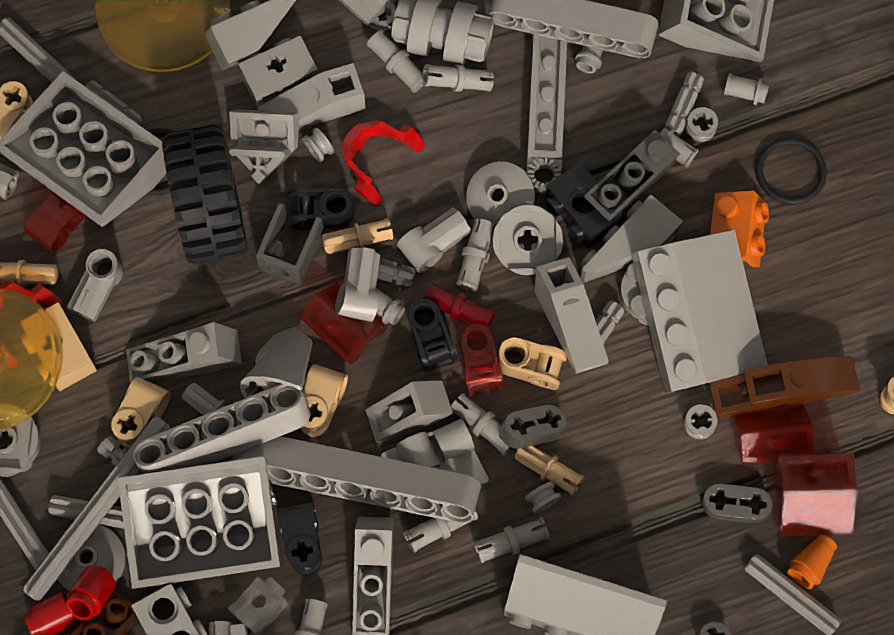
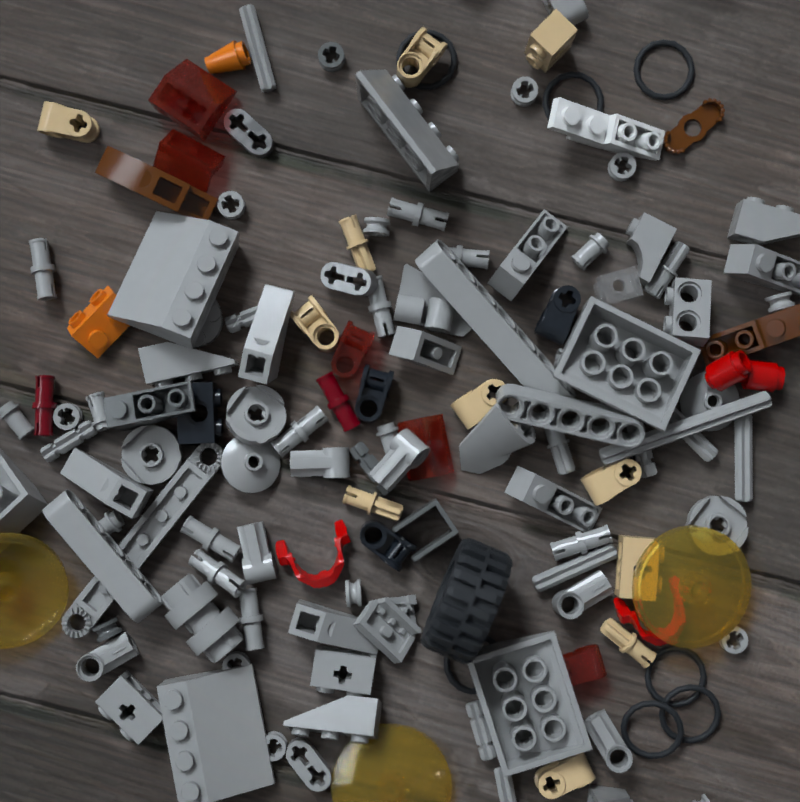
camera: 145 degrees left, 15 degrees up
black piece [756,137,827,205] -> none
none -> light grey pin [29,238,57,301]
none -> dark red pin [32,375,57,437]
none -> light grey slope [60,447,154,519]
none -> light grey plate [121,425,183,485]
none -> light grey pin [180,515,241,563]
none -> light grey piece [237,521,278,585]
none -> light grey axle [532,543,618,592]
none -> light grey pin [550,524,613,561]

